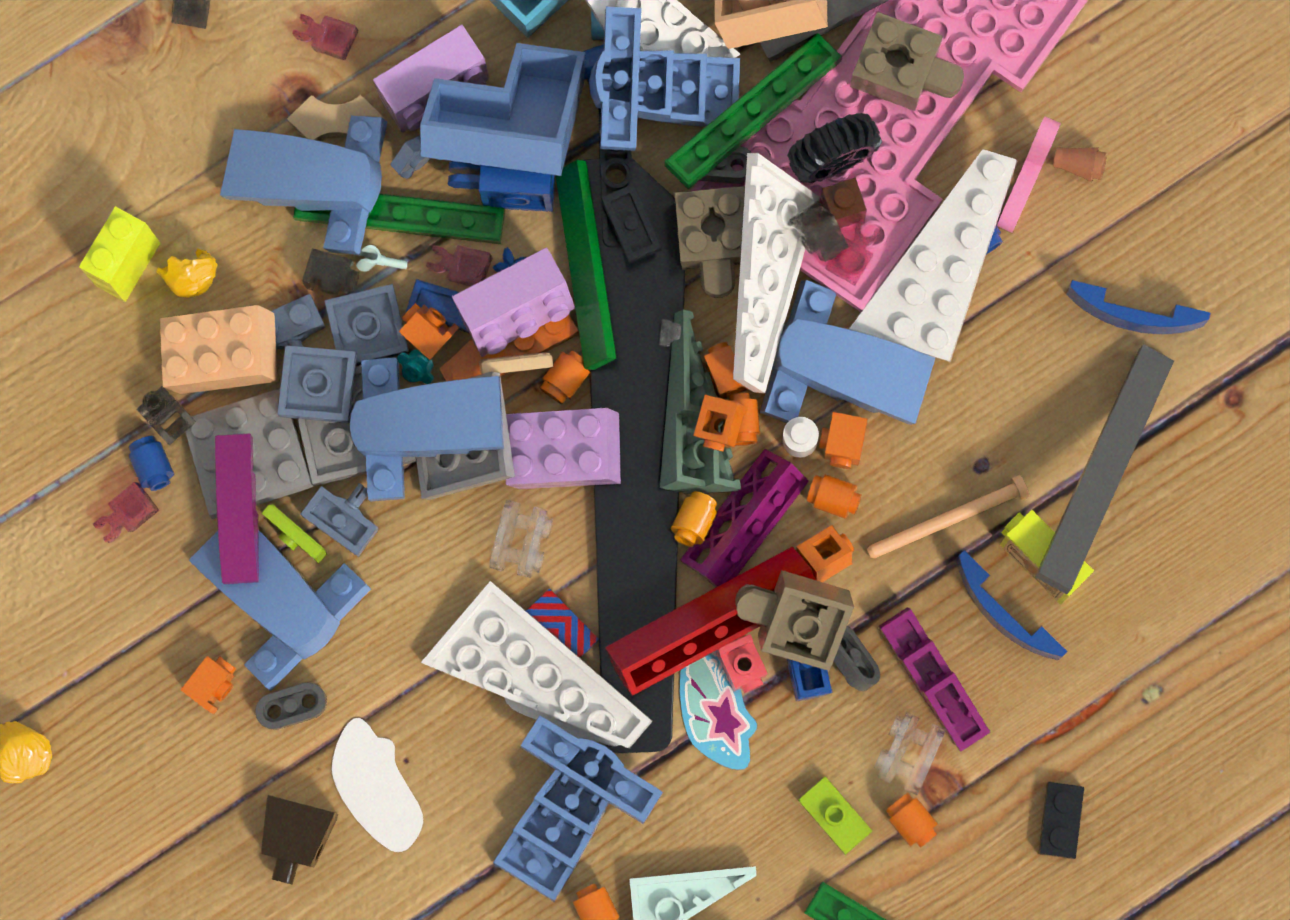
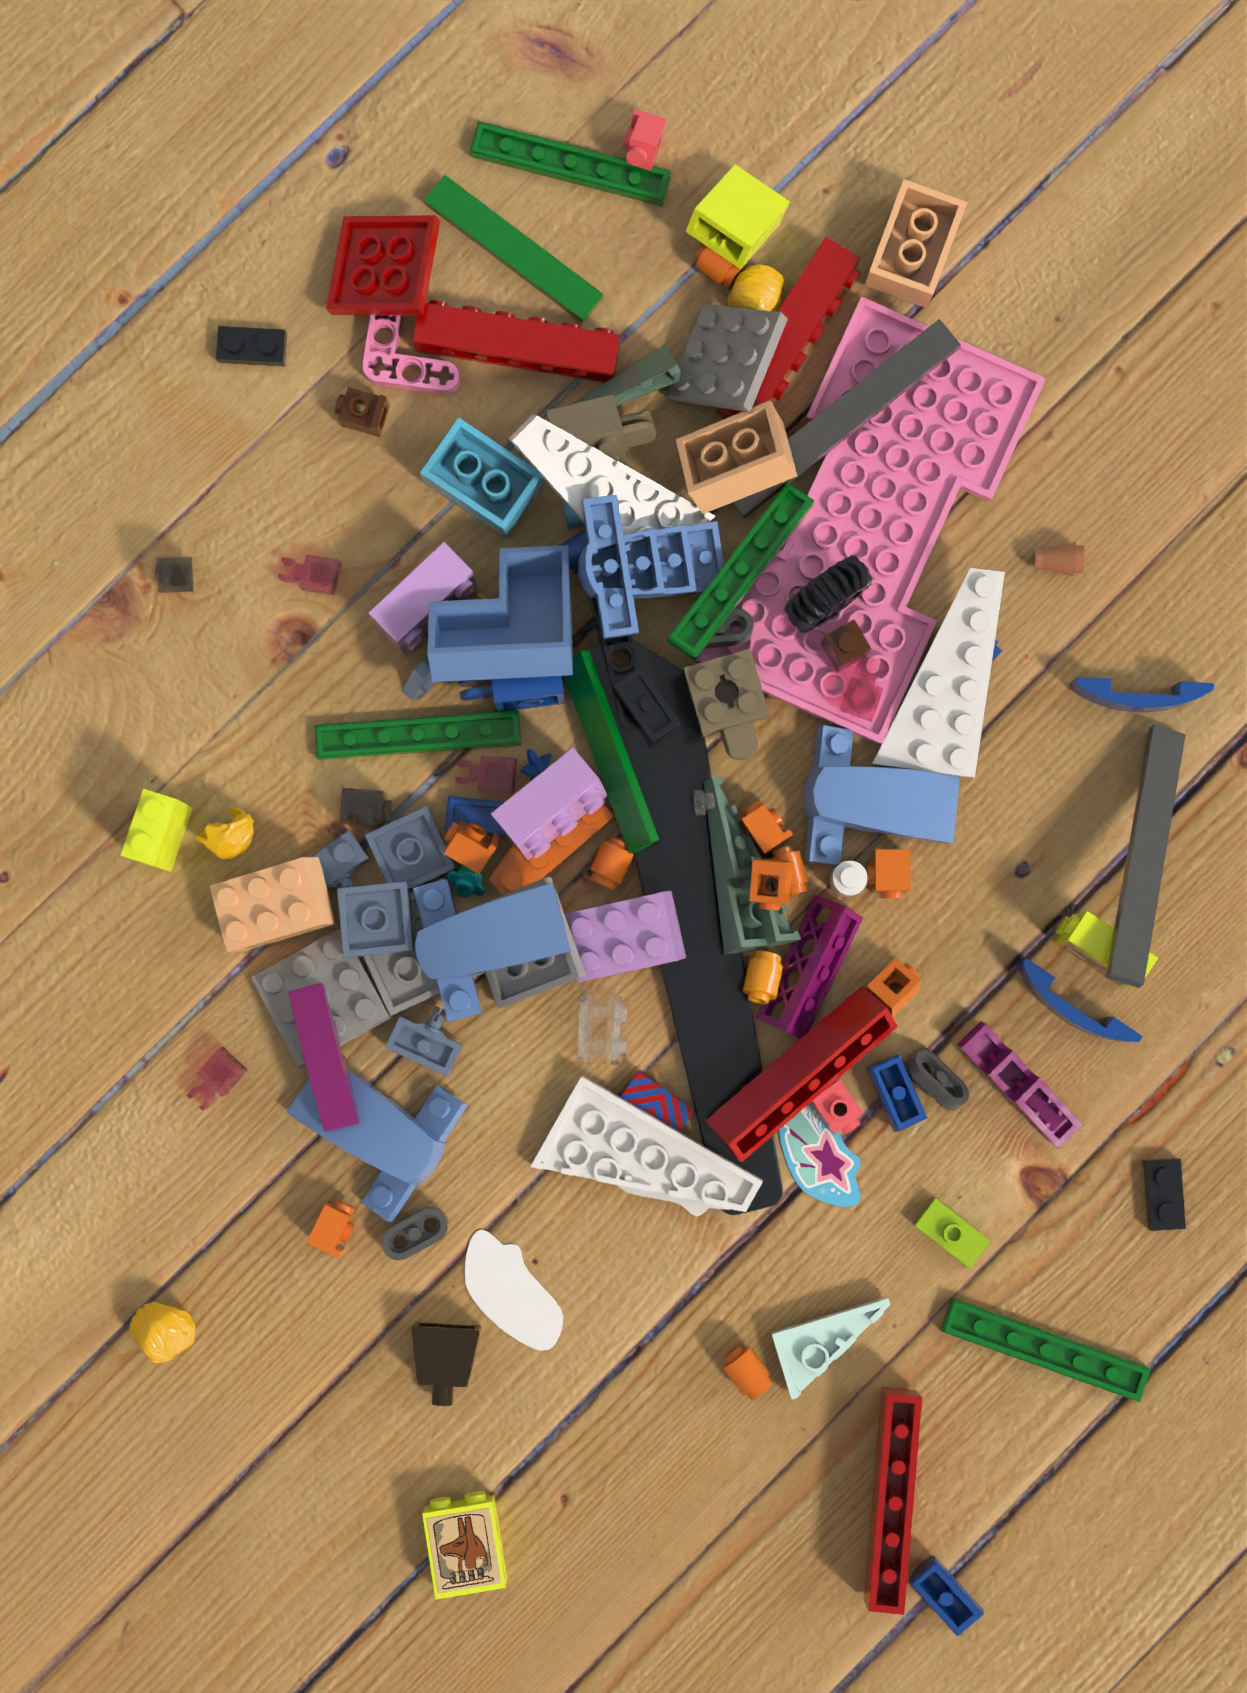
camera: 20 degrees left, 5 degrees up
blue brick [128,436,174,491] -> none
clear smoke brick [136,386,196,445] -> none
medium blue slope [220,115,387,255] -> none
lime plate [262,504,327,564] -> none
tan tile [287,95,385,141] -> none
light aqua hand [356,245,408,272] -> none
tan tile [479,352,553,374] -> none
medium blue slope [493,715,663,902] -> none
white wing [733,153,820,393] -> none
dark tan brick [735,570,854,671] -> none
clear smoke brick [789,201,849,262] -> none
orange brick [807,474,862,519] -> none
dark tan brick [850,12,964,111] -> none
light nougat bar [867,475,1030,558] -> none
clear brick [874,712,946,795] -> none
orange brick [886,793,938,848] -> none
bright pink beam [997,116,1061,233] -> none

